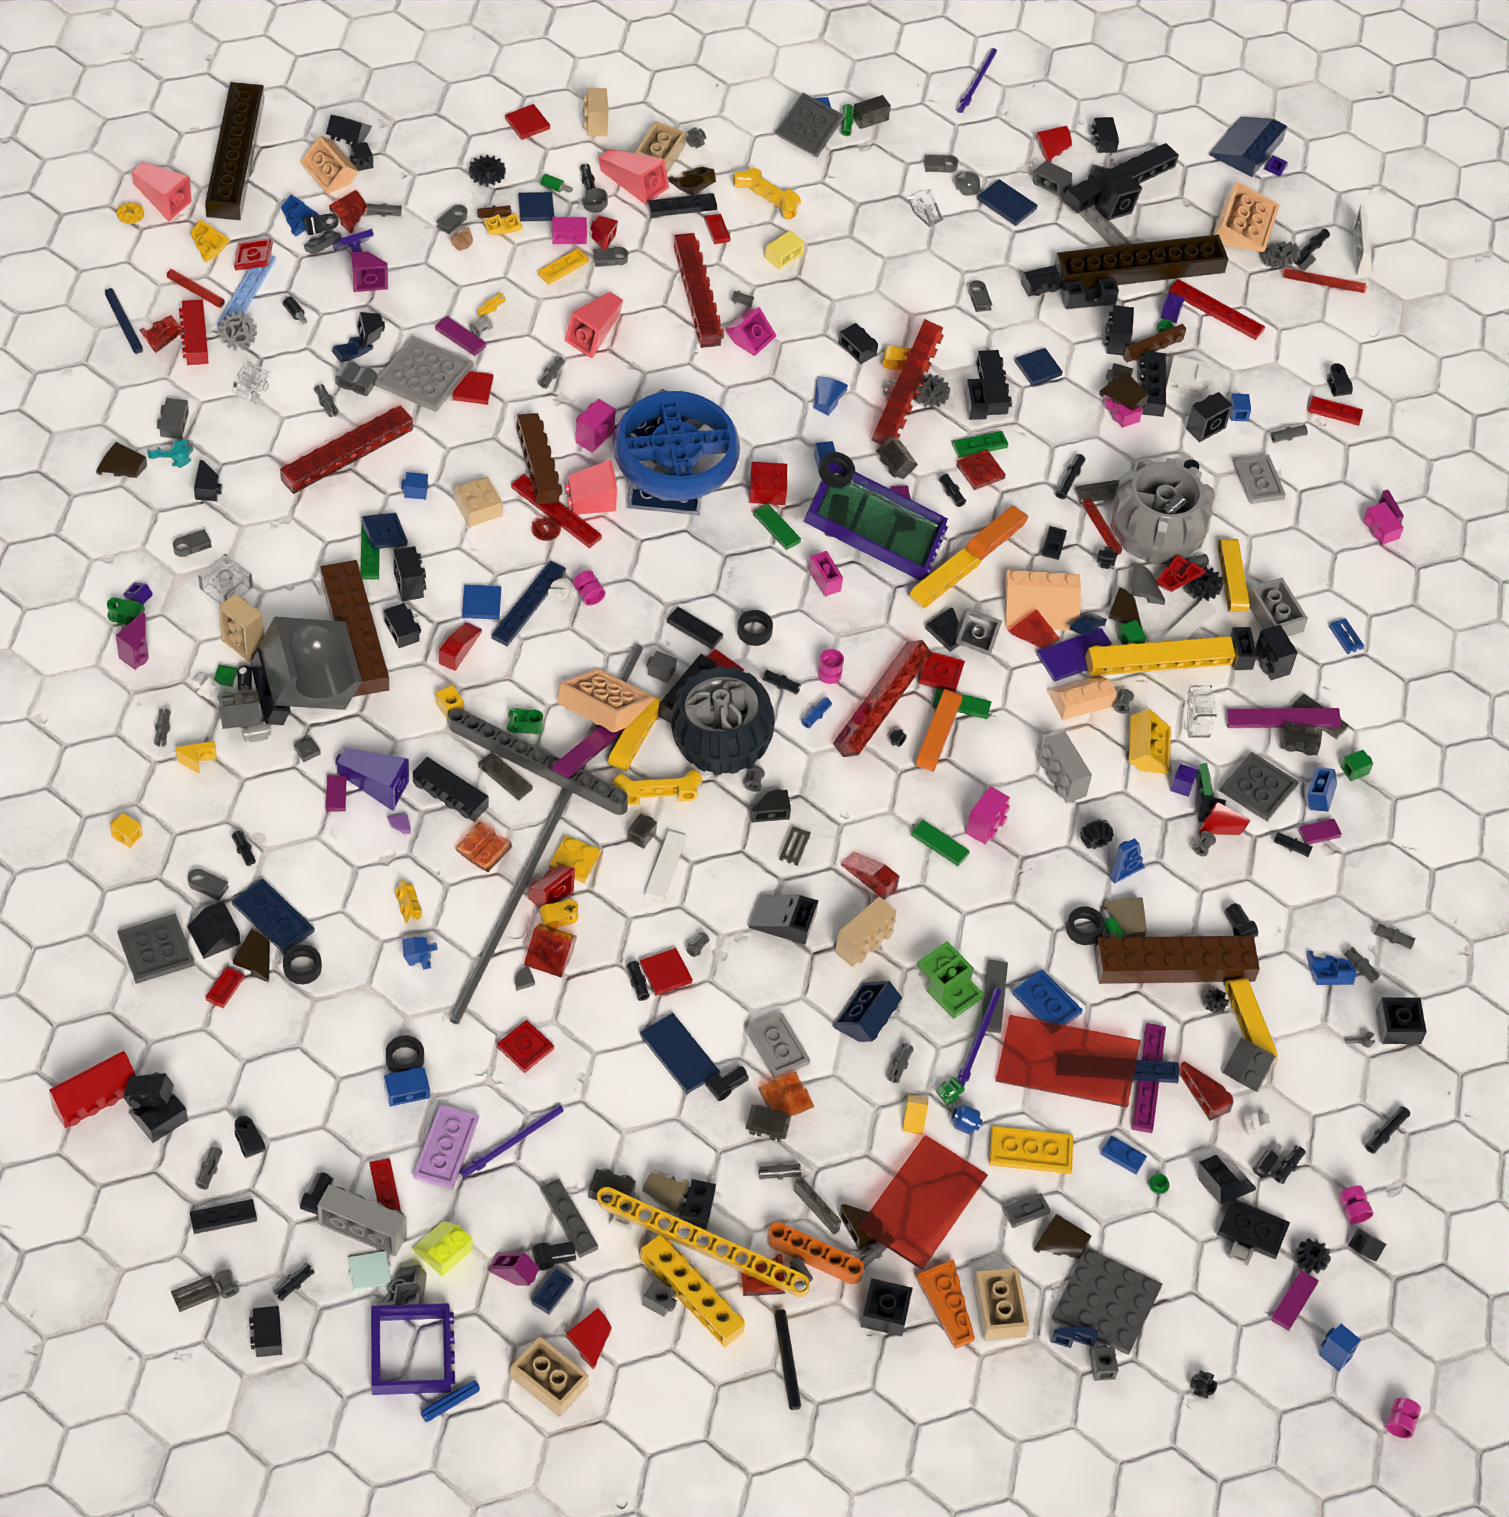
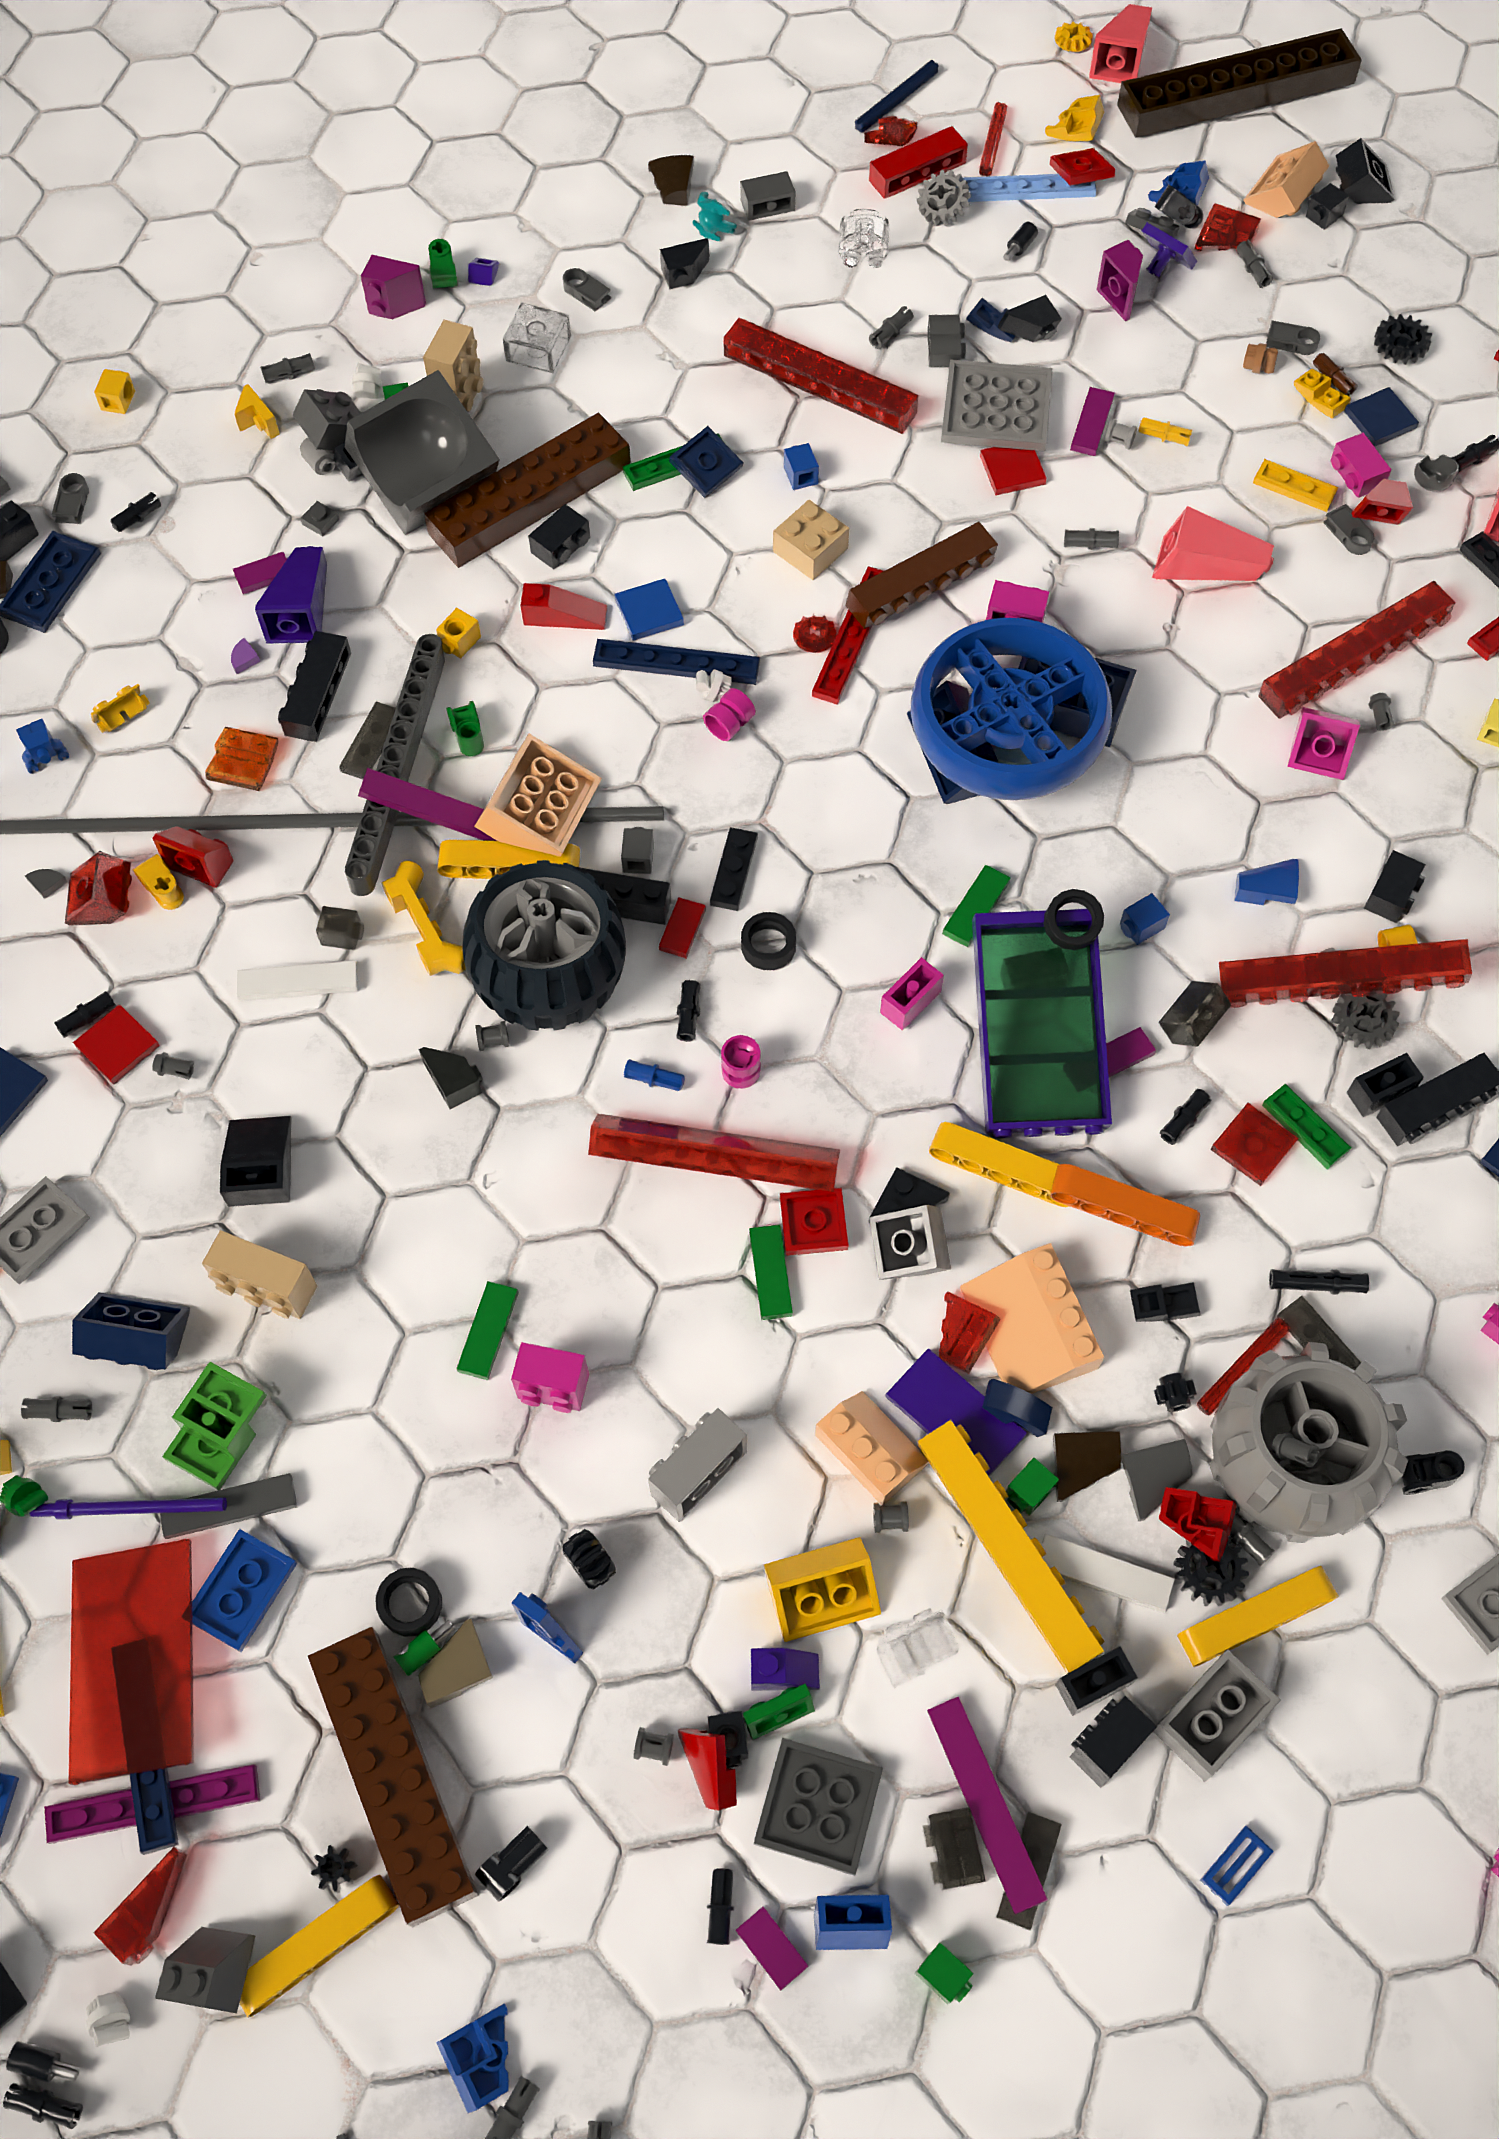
camera: 75 degrees right, 10 degrees up
black brick [393,546,426,602] -> none
green piece [541,173,573,193] -> none
yellow plate [549,835,601,883] -> none
coral slope [565,460,617,515] -> none
red brick [749,462,788,505] -> none
clear smoke tile [779,826,811,866] -> none
clear red slope [841,852,900,900] -> none
black plate [890,729,907,747] -> none
orange beam [915,689,963,772] -> none

